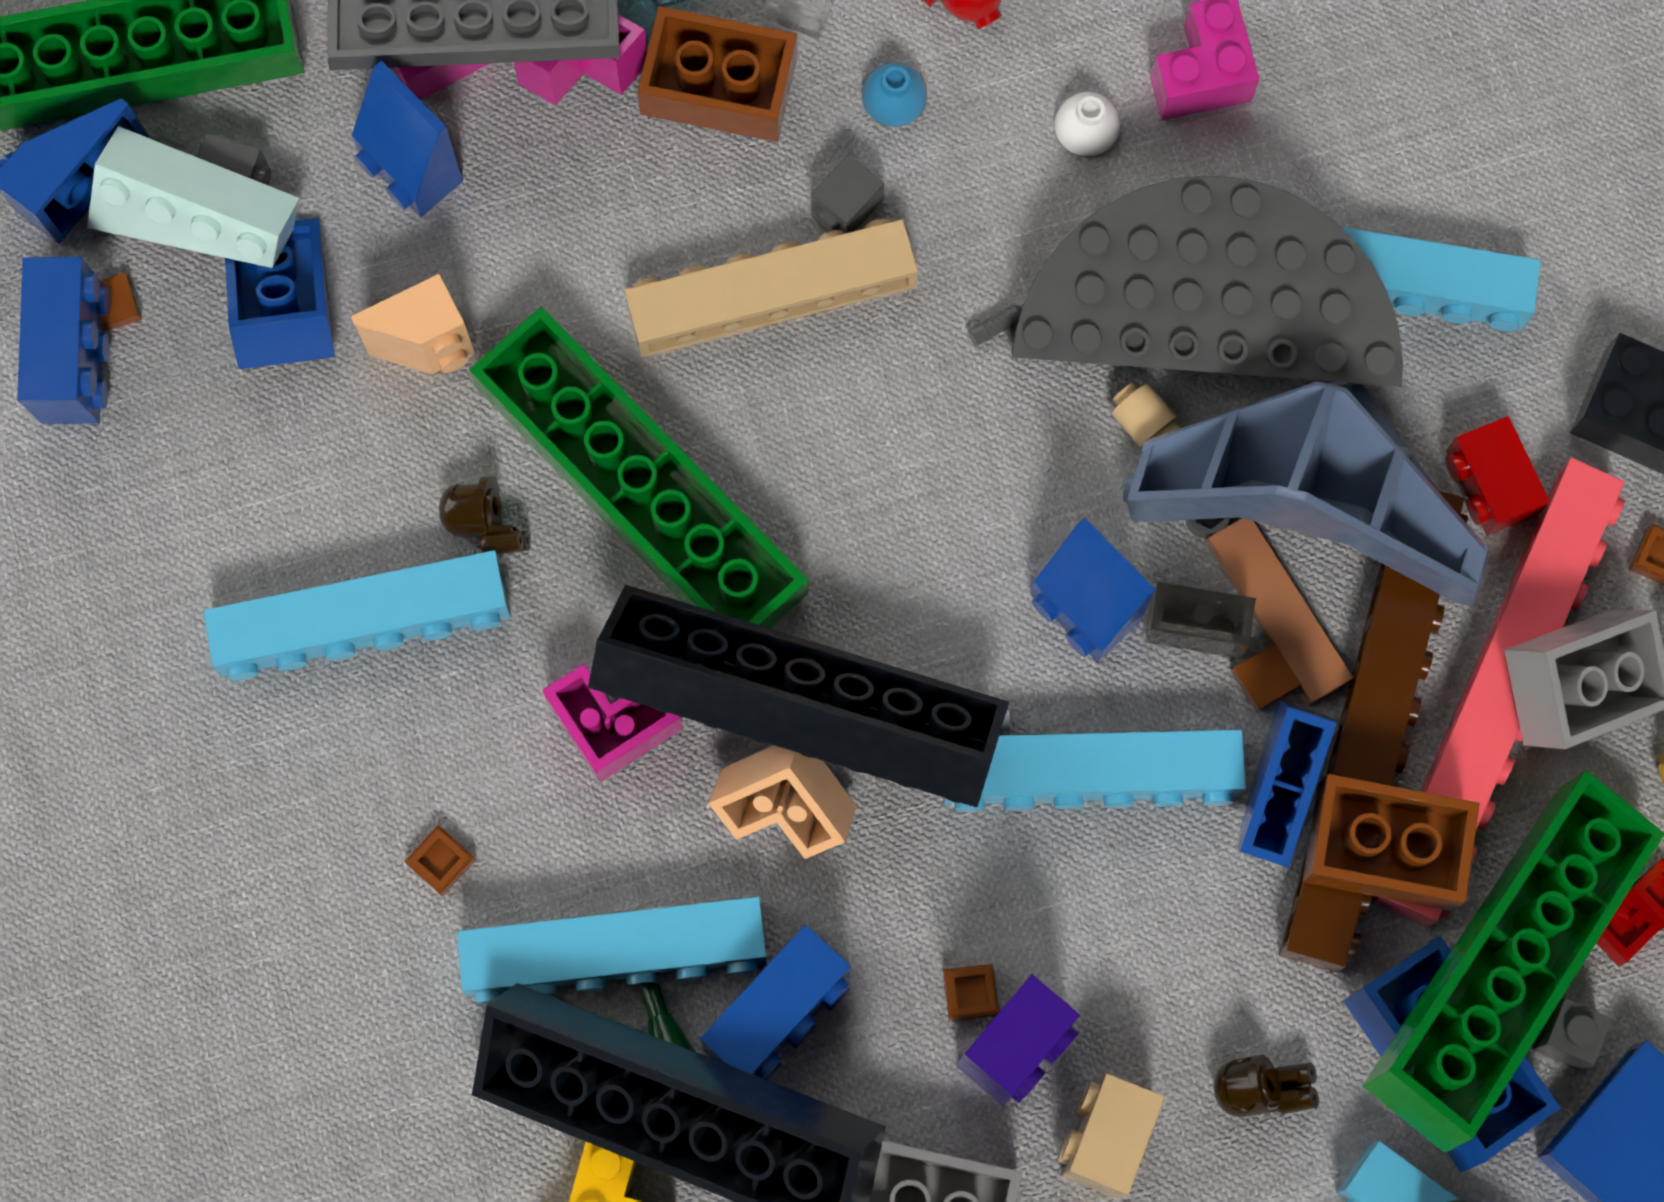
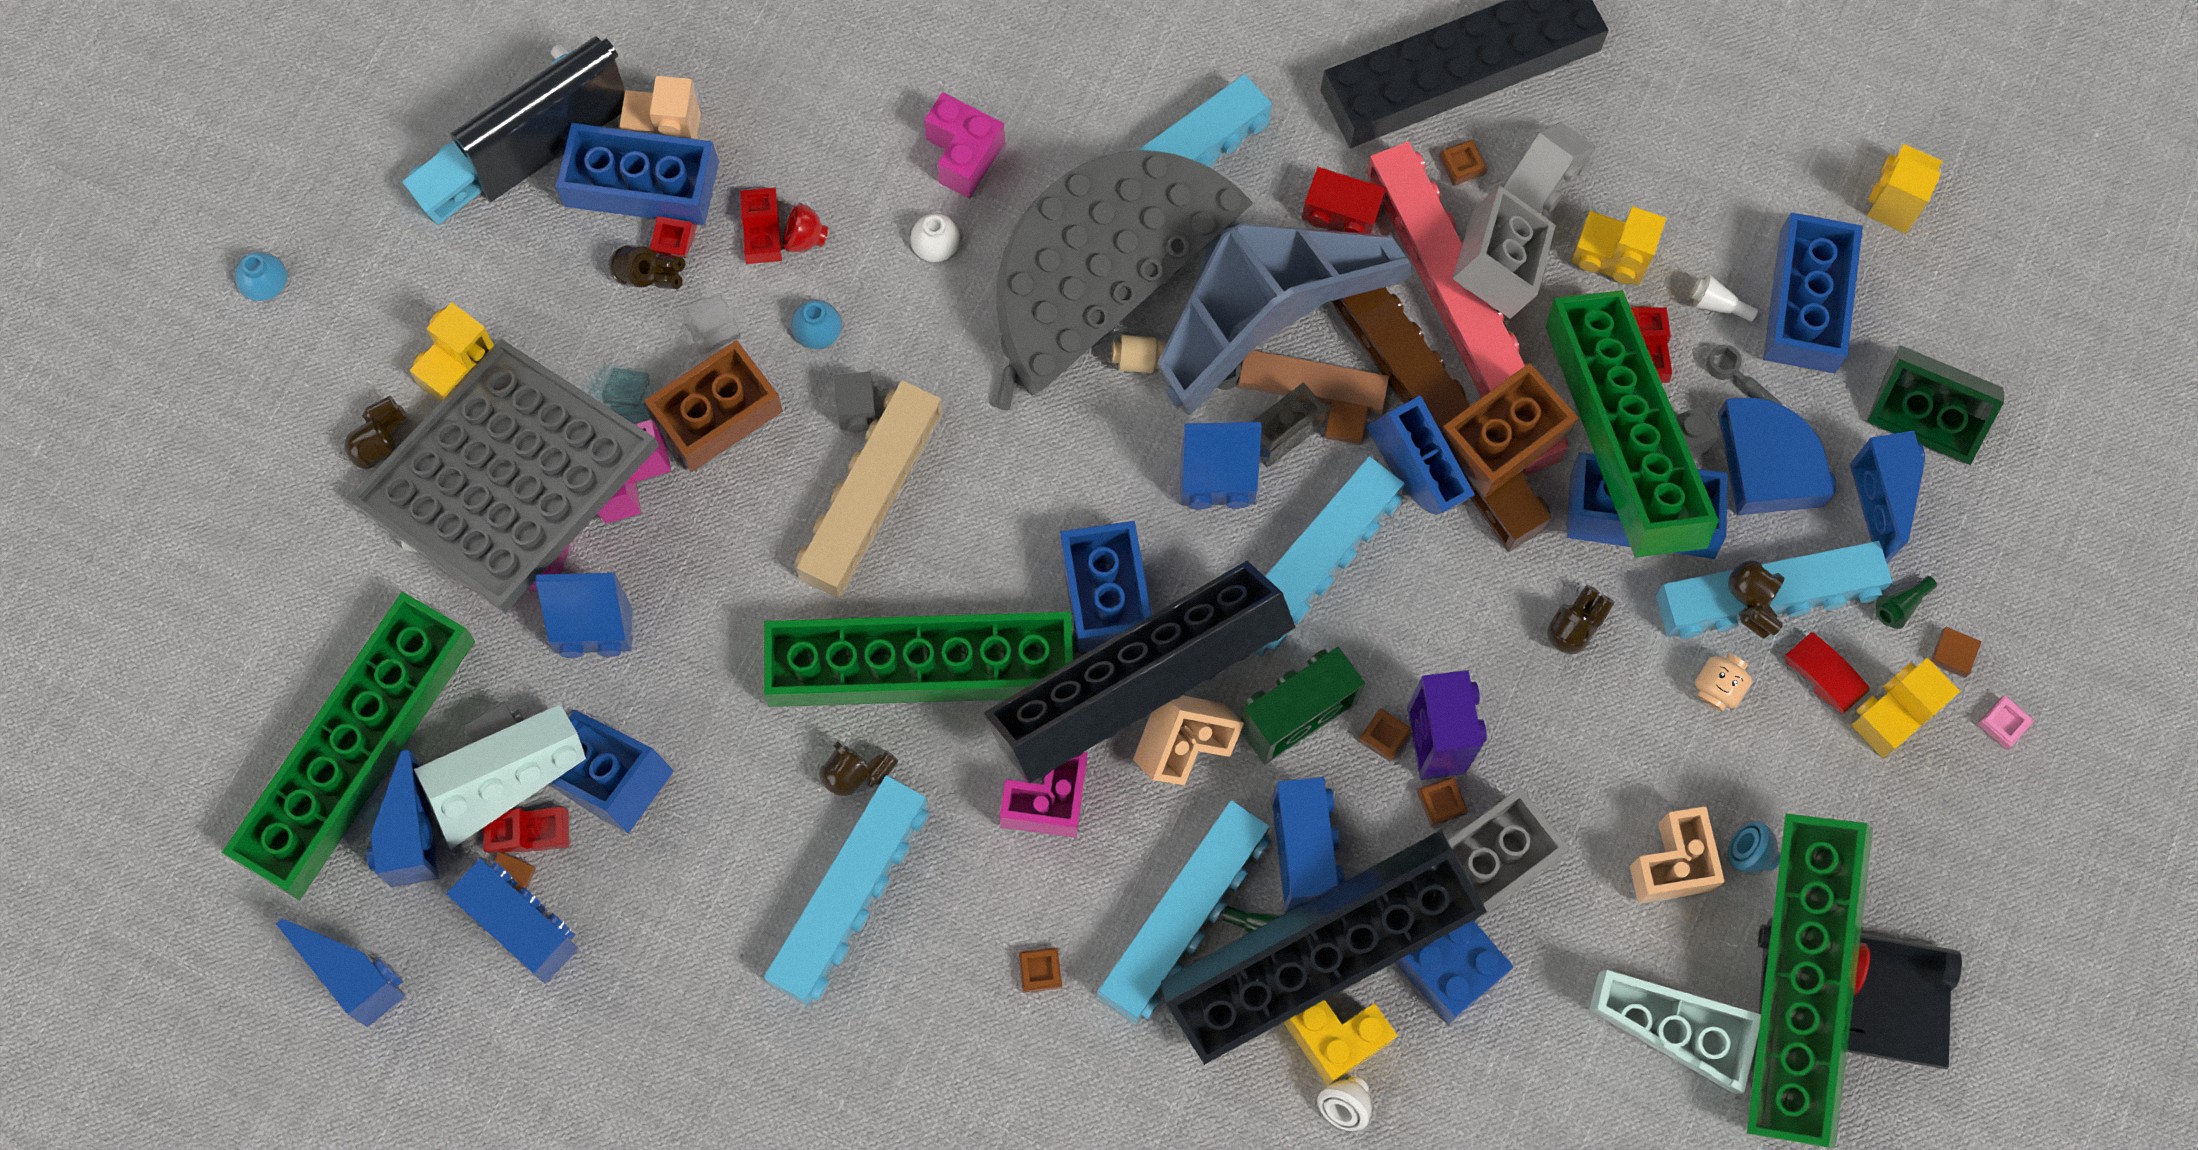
camera: 50 degrees left, 5 degrees down
light nougat slope [350,274,475,375] -> none
tan brick [1057,1073,1165,1199] -> none
none -> red slope [483,807,569,853]
none -> blue brick [1060,521,1151,652]
none -> dark green brick [1241,646,1365,765]
none -> dark orange tile [1417,776,1468,827]

